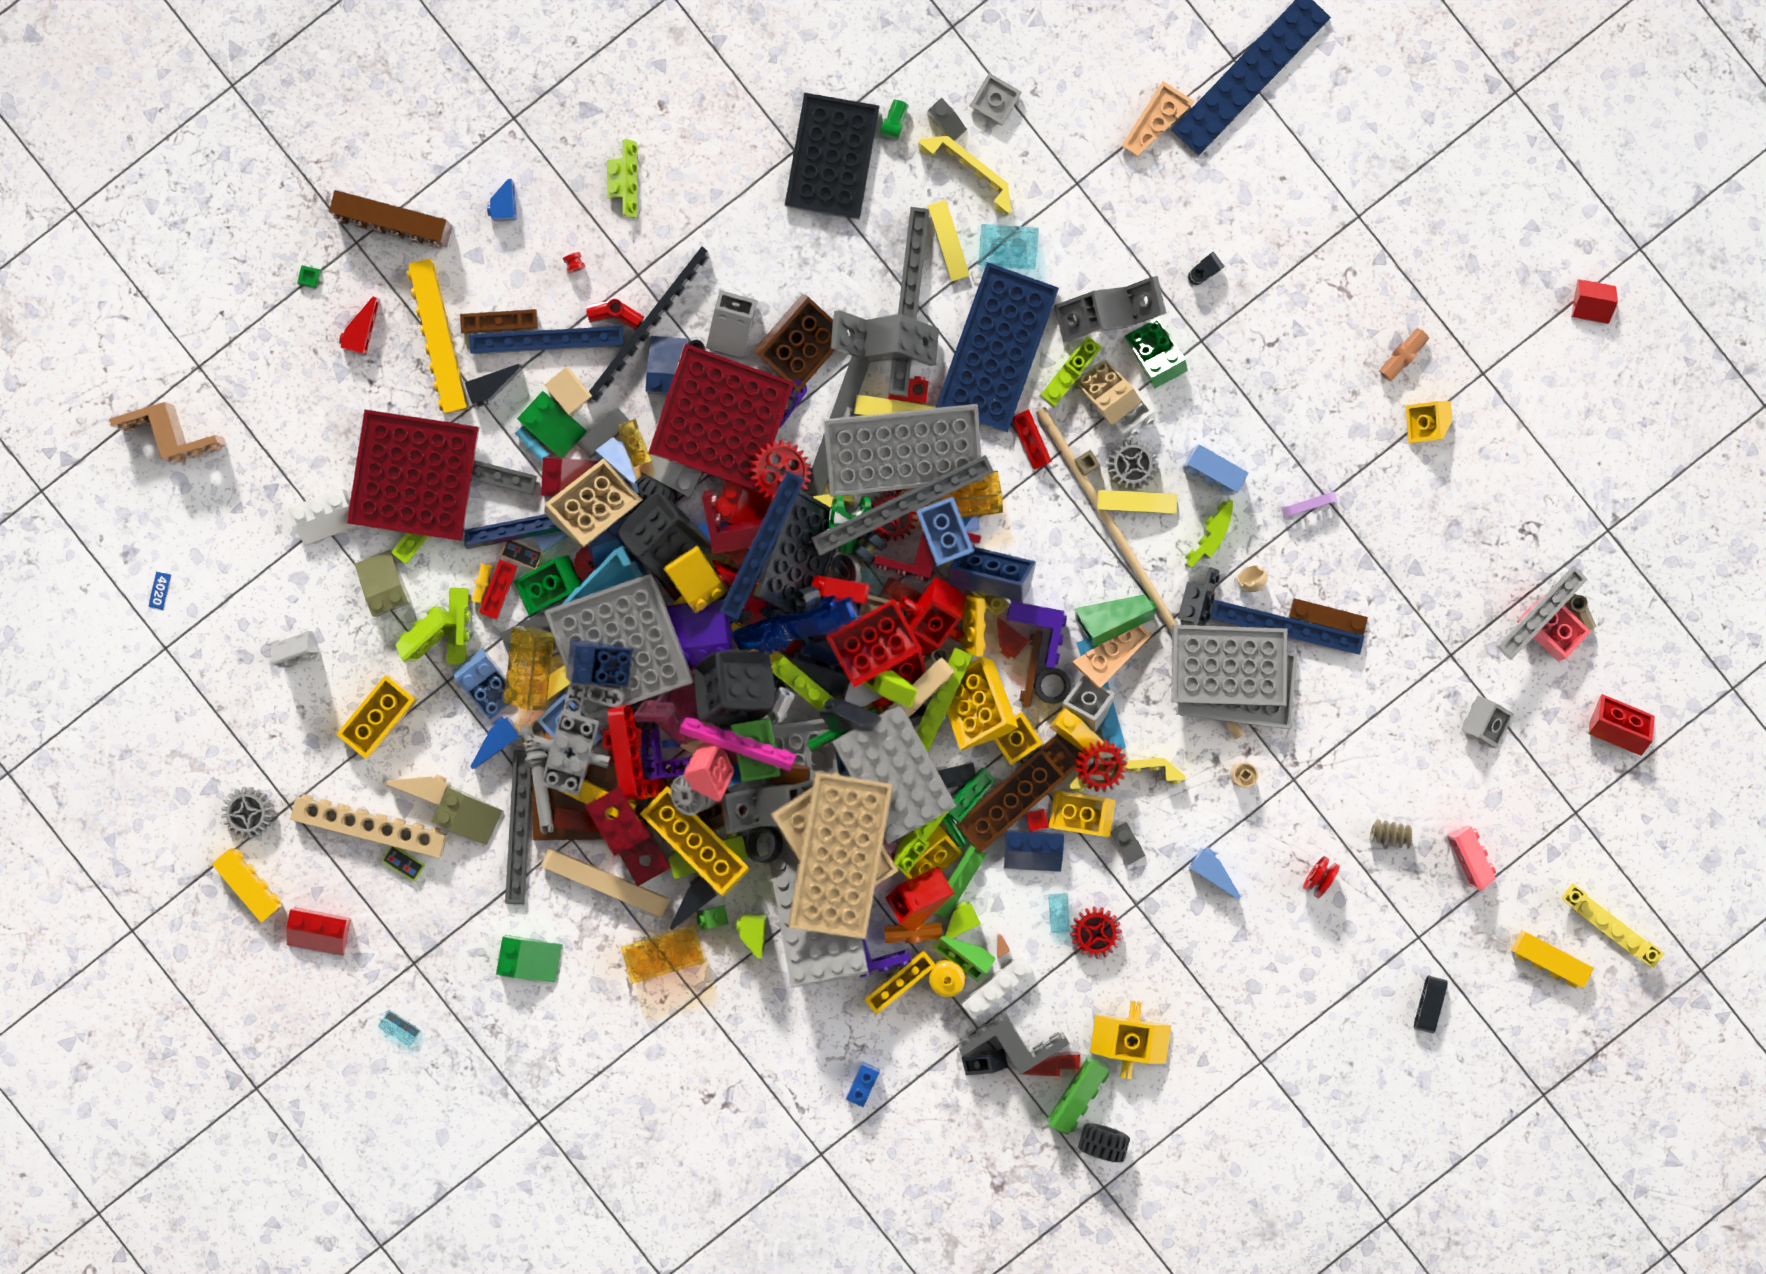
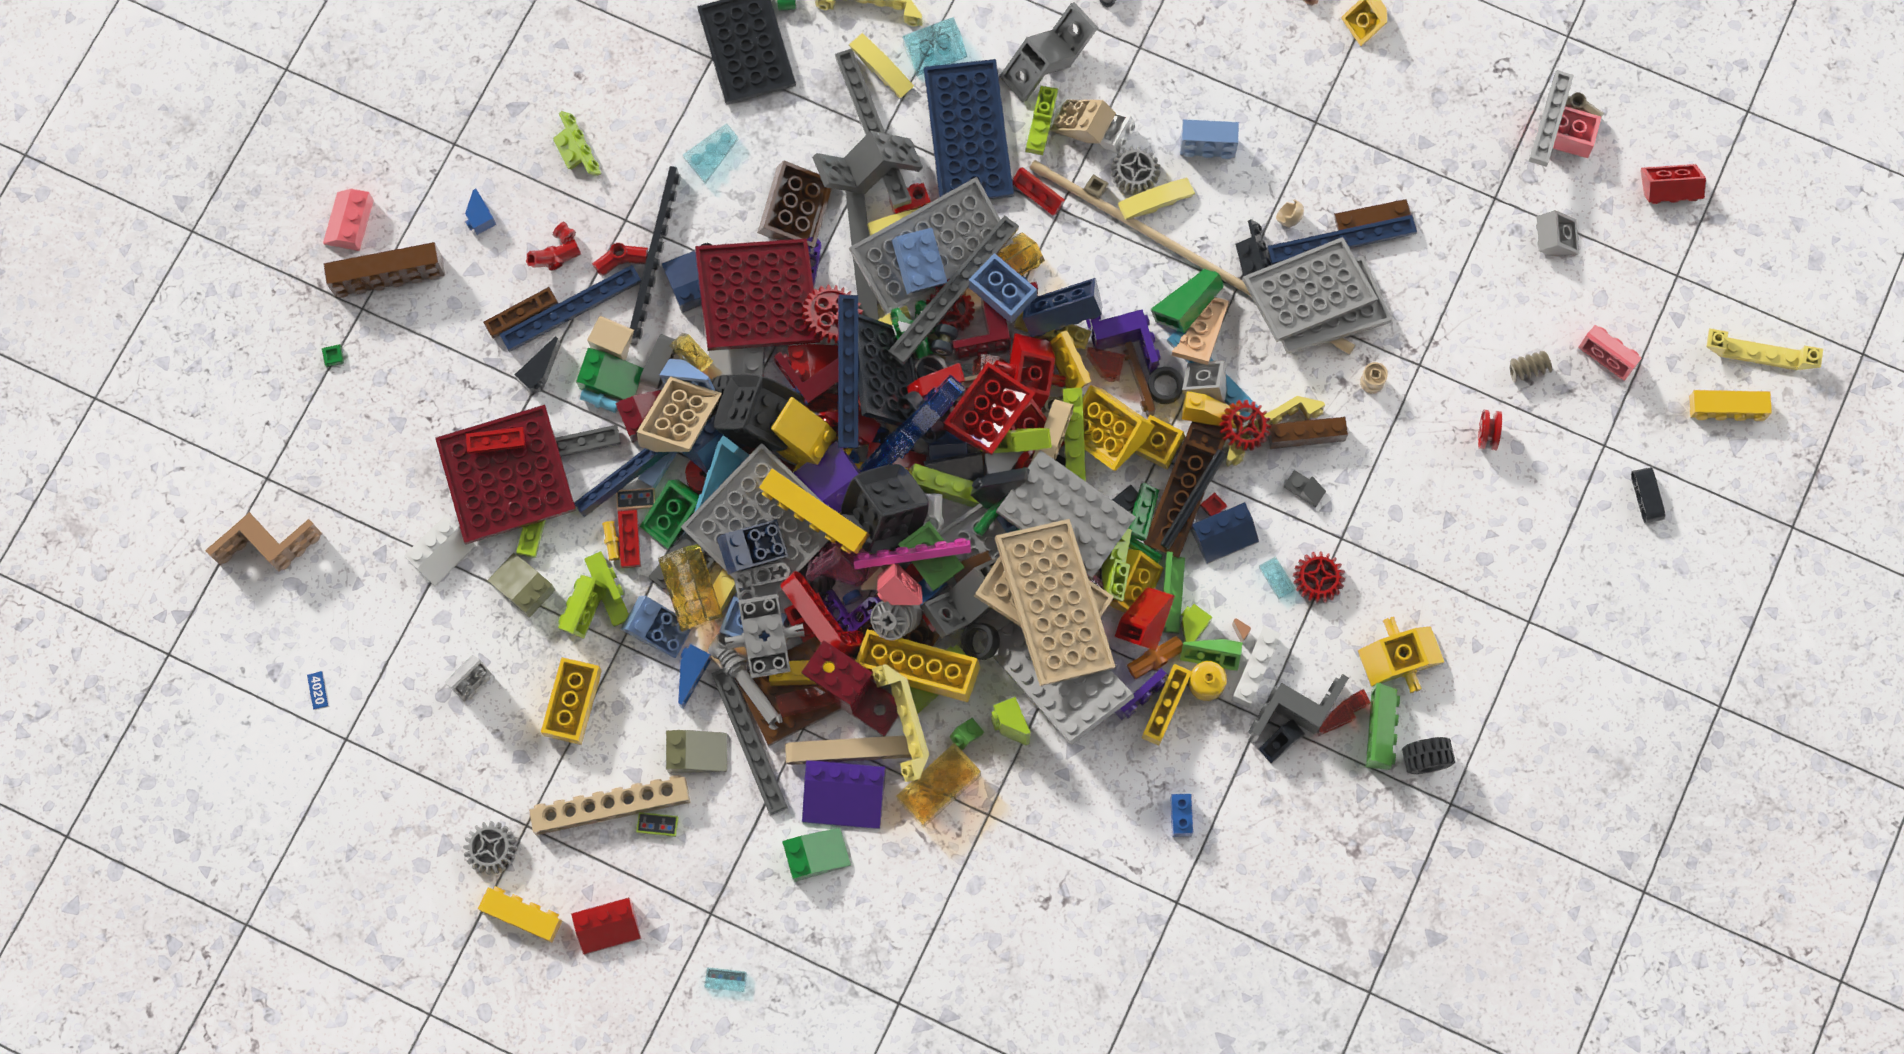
camera: 20 degrees left, 15 degrees down
red slope [339,296,380,355] -> none
tan slope [386,774,451,805] -> none
yellow brick [407,258,469,415] -> none
black slope [670,876,718,931] -> none
light grey slope [706,290,758,358] -> none
yellow slope [1049,790,1116,838] -> none
green slope [1125,318,1188,389] -> none
lime slope [1184,499,1233,568] -> none
medium blue slope [1189,847,1241,900] -> none
lavender beam [1281,492,1337,517] -> none
none -> coral slope [323,189,374,251]
none -> red plate [466,427,526,454]
none -> red piece [526,239,581,271]
none -> clear light blue wing [683,123,738,184]
none -> yellow brick [759,469,870,554]
none -> dark purple slope [802,760,886,829]
none -> light yellow slope [872,664,929,782]
none -> medium blue brick [892,228,947,295]
none -> black axle [1161,449,1227,550]
none -> reddish brown brick [1268,417,1348,449]

